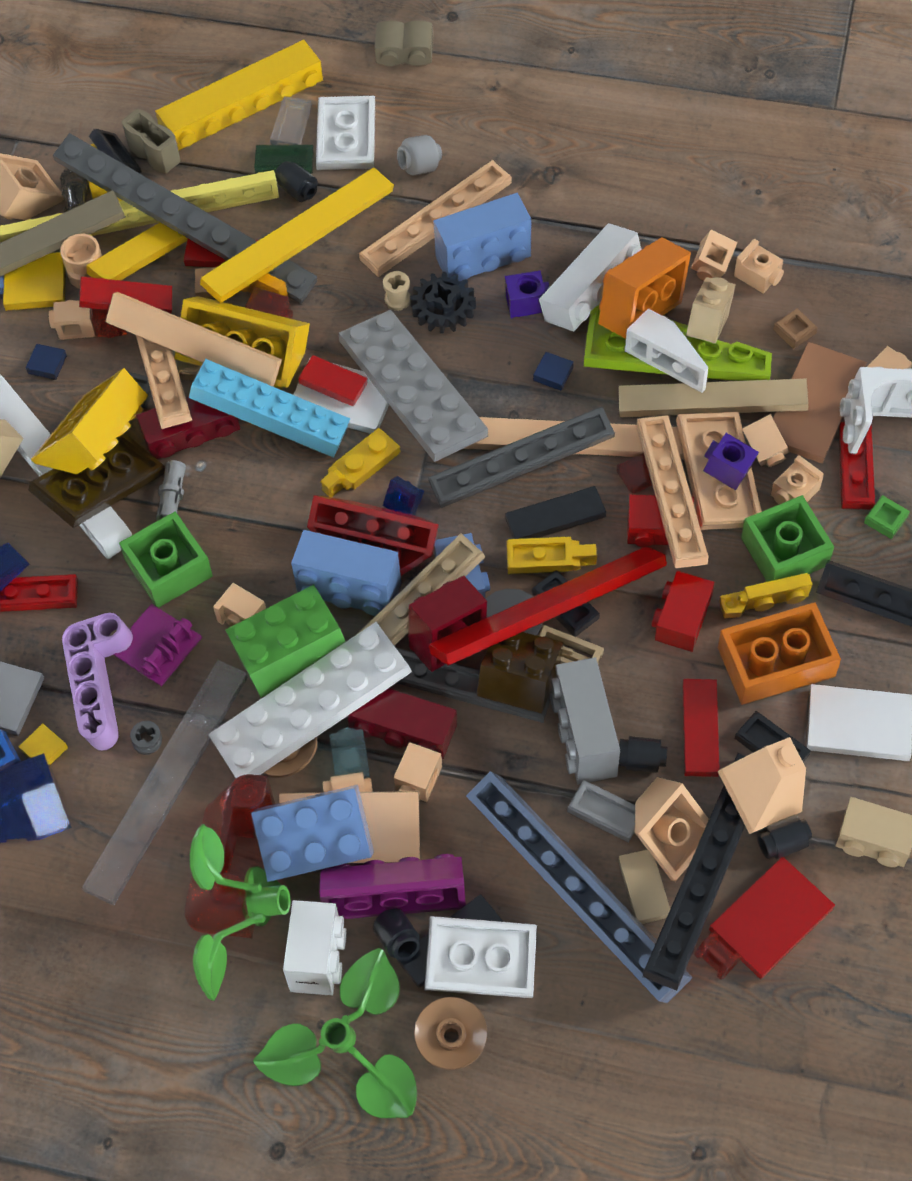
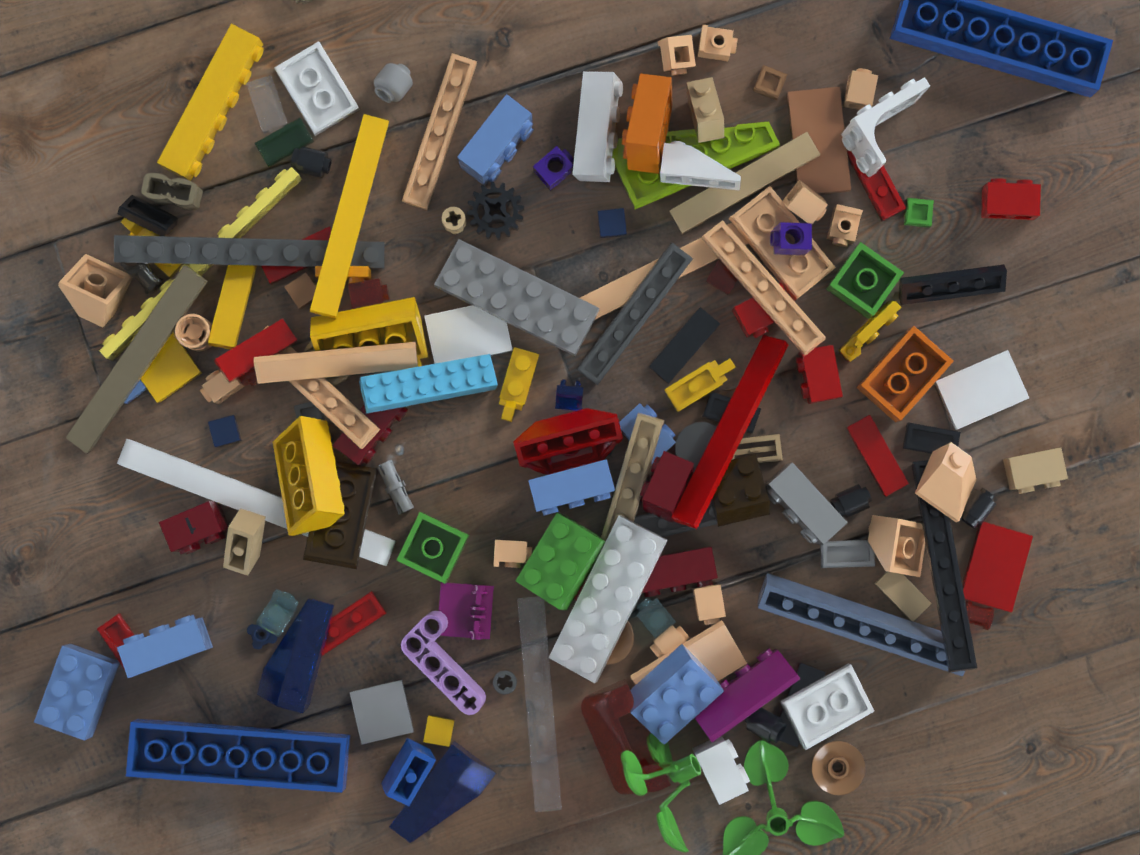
camera: 35 degrees left, 25 degrees up
red tile [298,355,368,407] -> none

